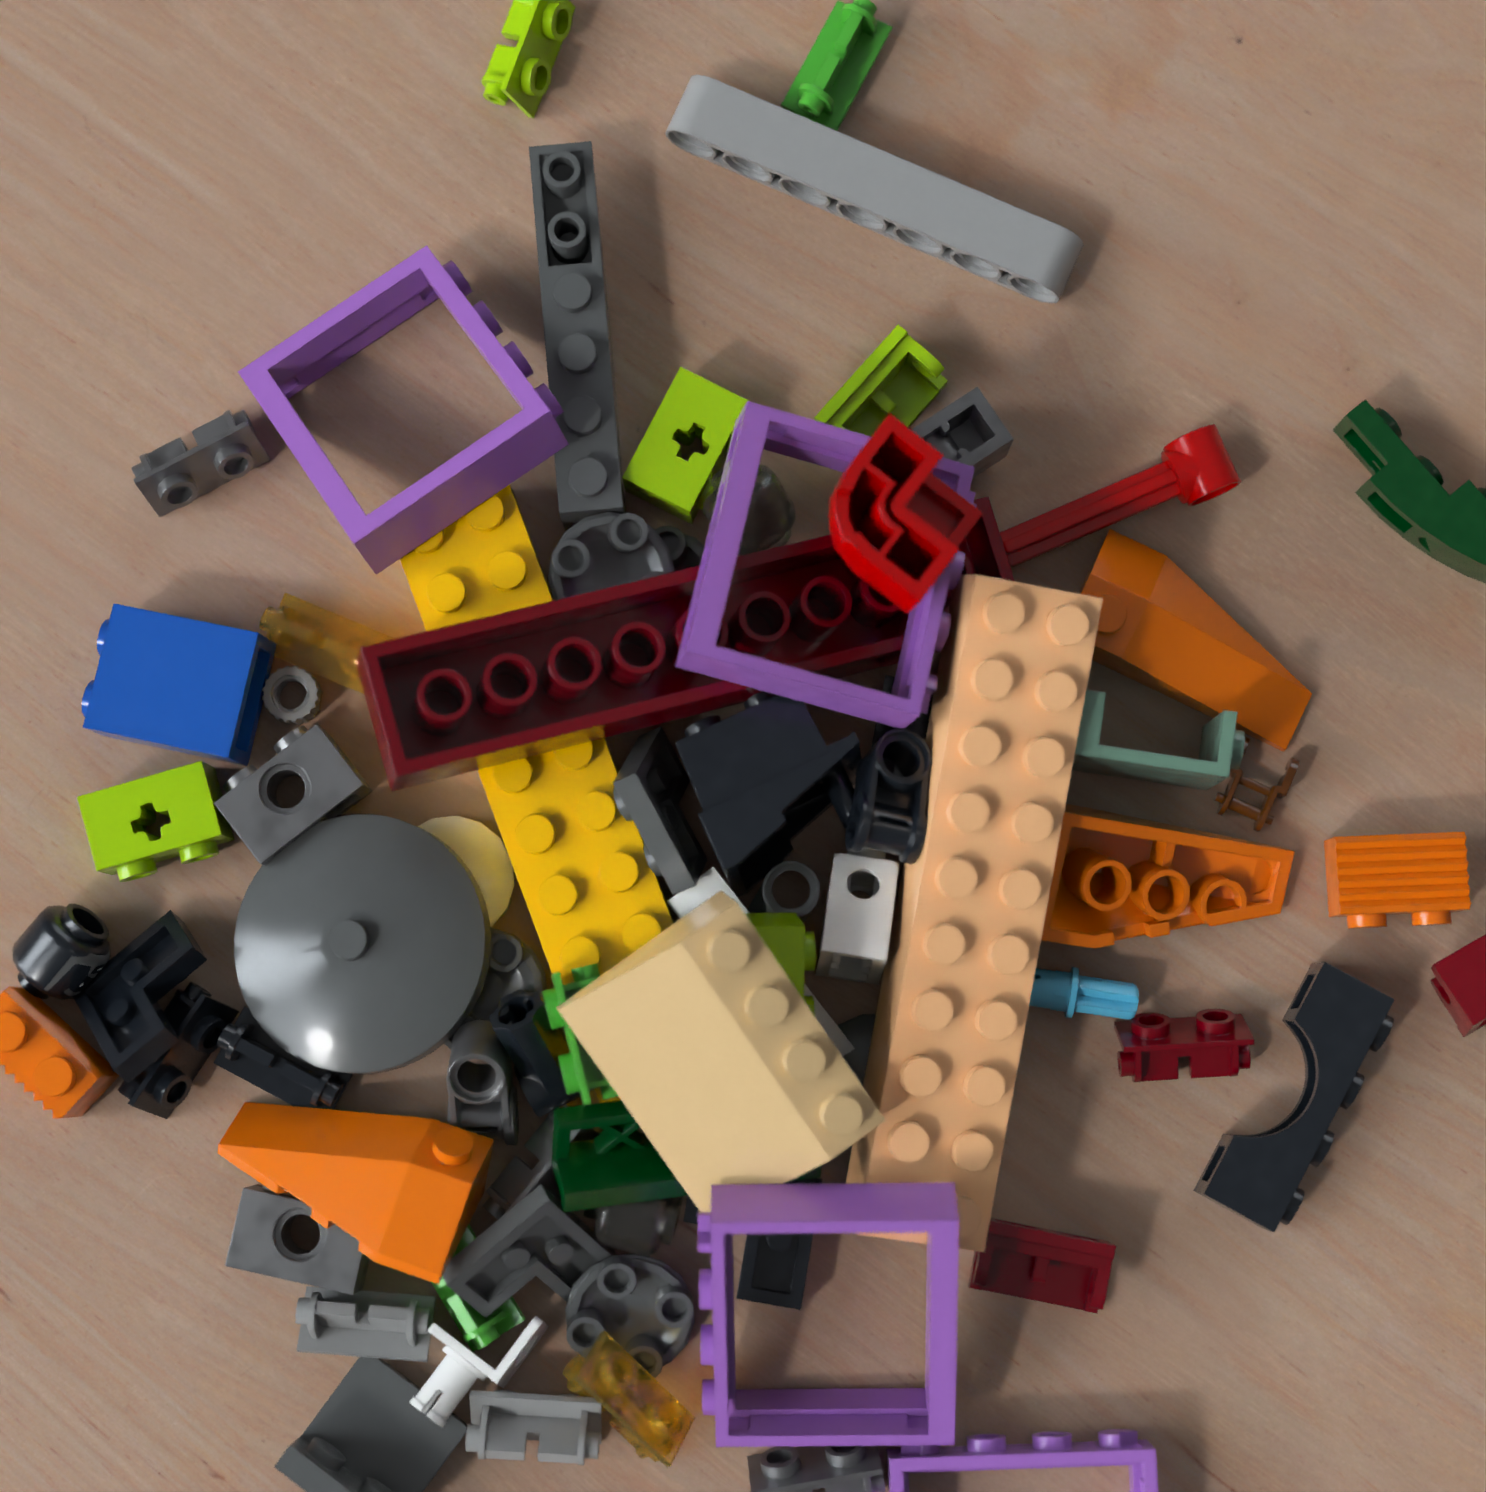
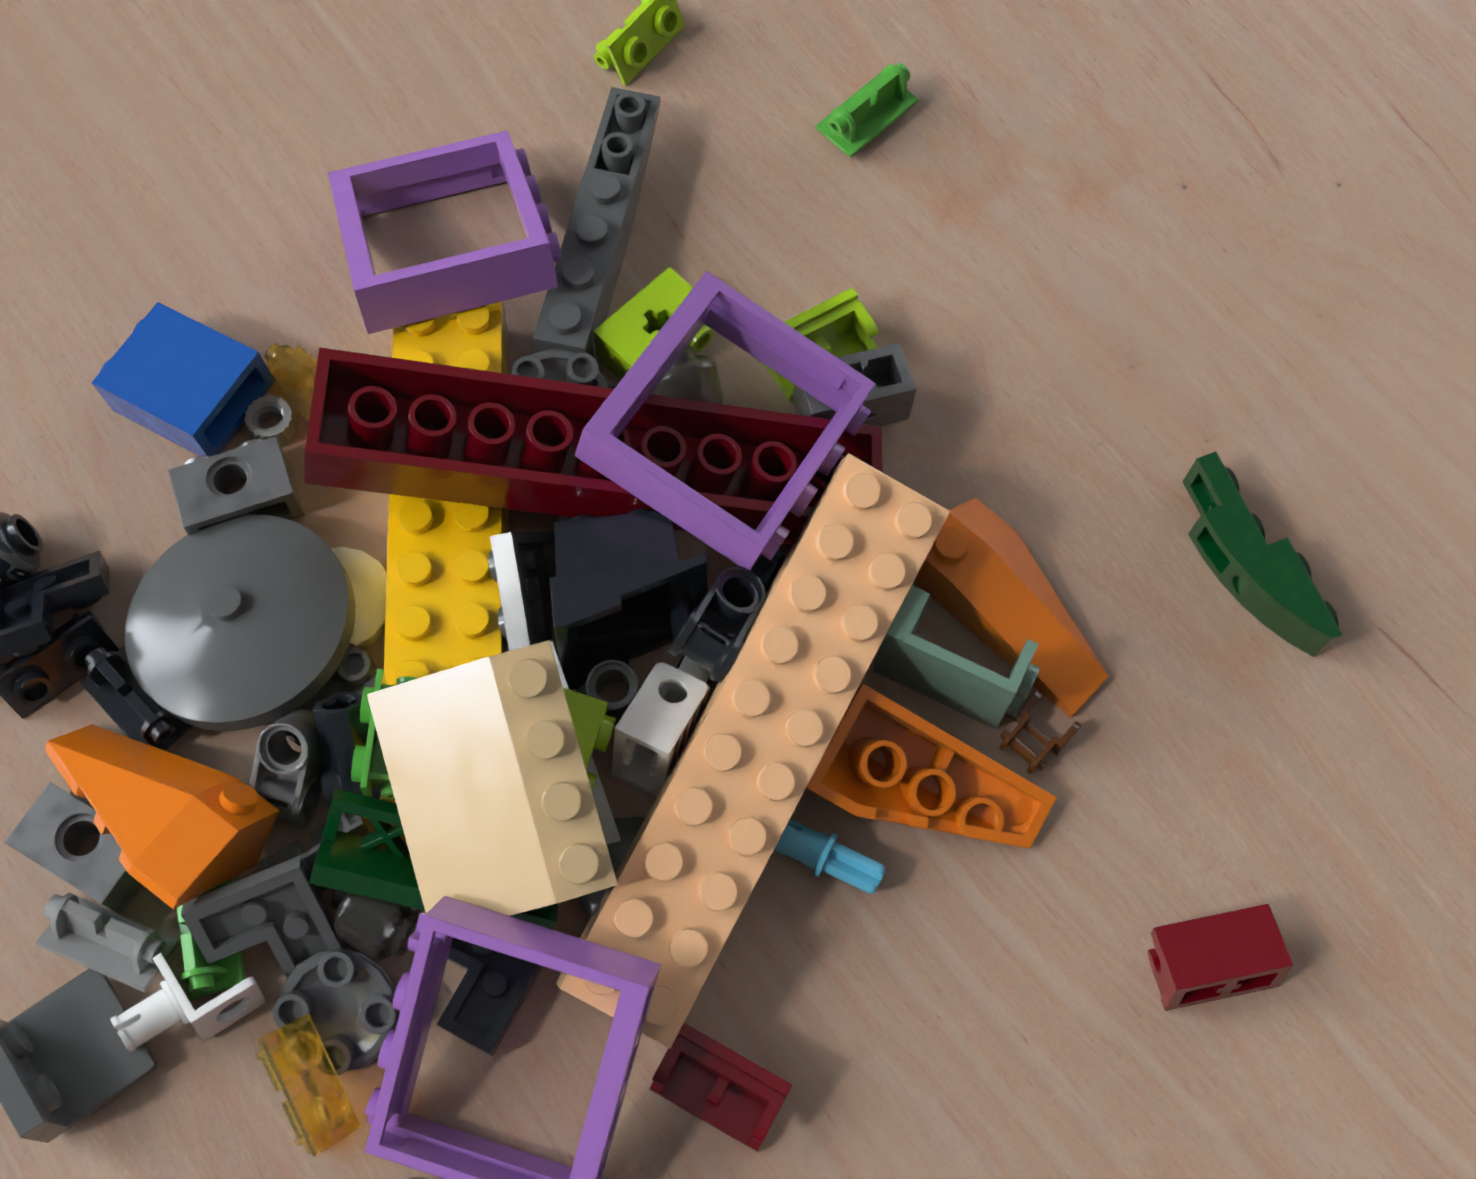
camera: 10 degrees right, 15 degrees down
lime brick [77,761,234,882] -> none
flat silver hinge [131,410,271,517] -> none
light grey hinge [465,1390,602,1465] -> none
light grey beam [665,75,1083,303] -> none
red brick [829,413,983,614] -> none
red axle [1000,424,1241,567] -> none
dark red hinge [1114,1009,1254,1083] -> none
black arch [1193,962,1395,1232] -> none
orange brick [1324,832,1471,929] -> none

